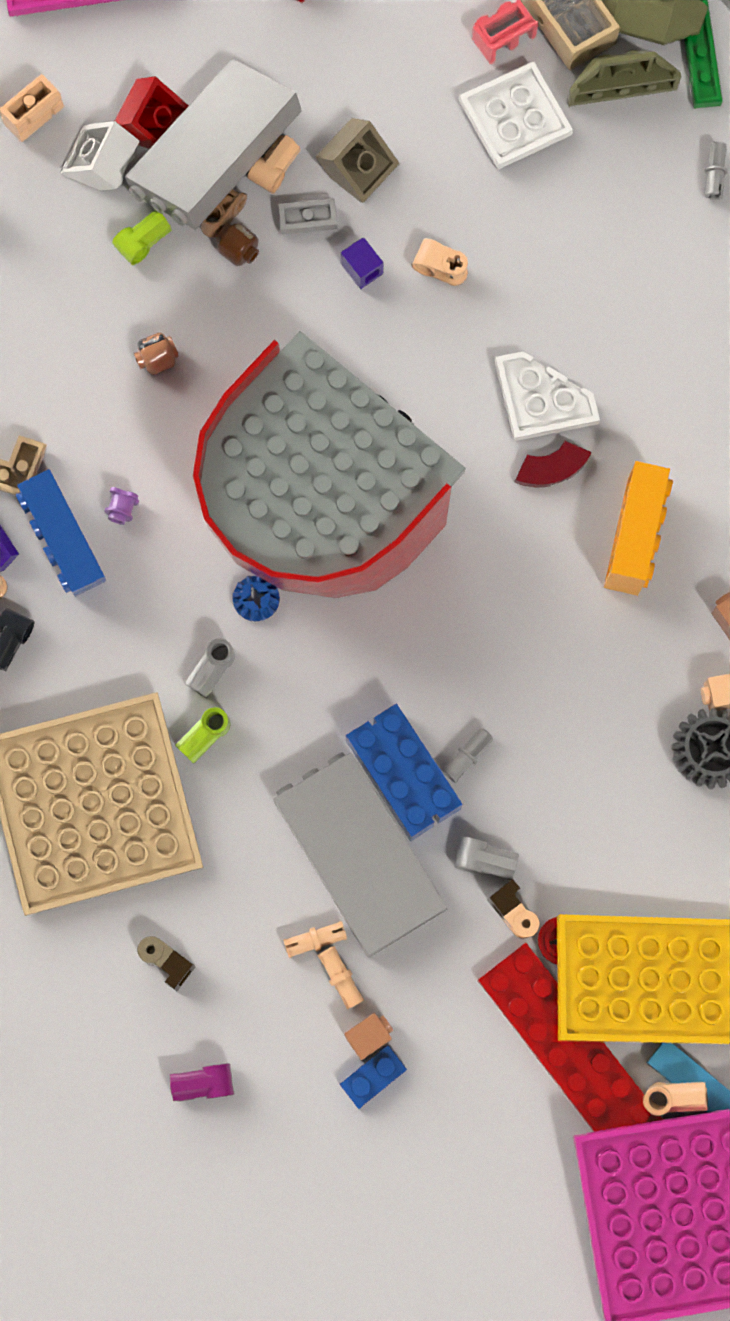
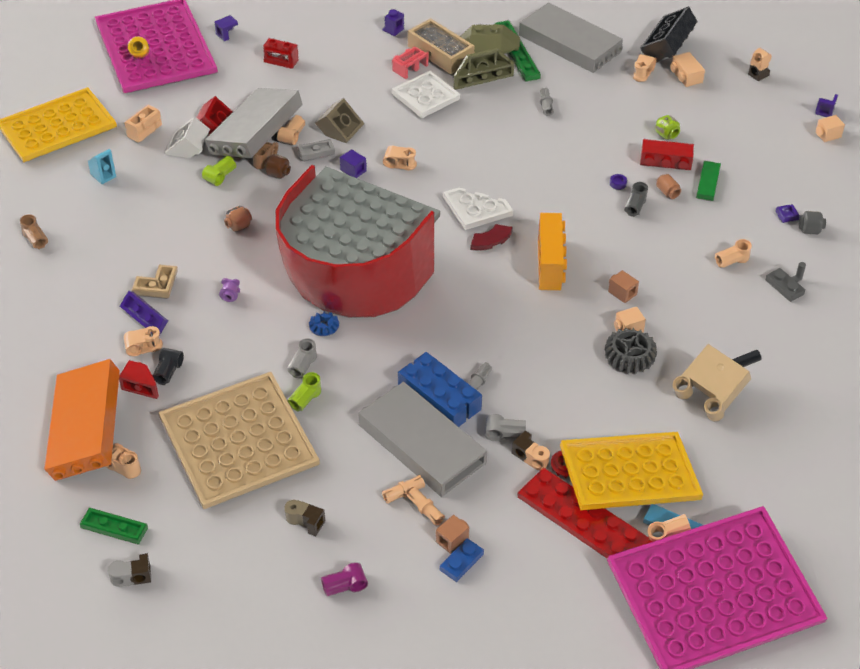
camera: 10 degrees left, 30 degrees down
blue piece [16,469,106,597] -> none

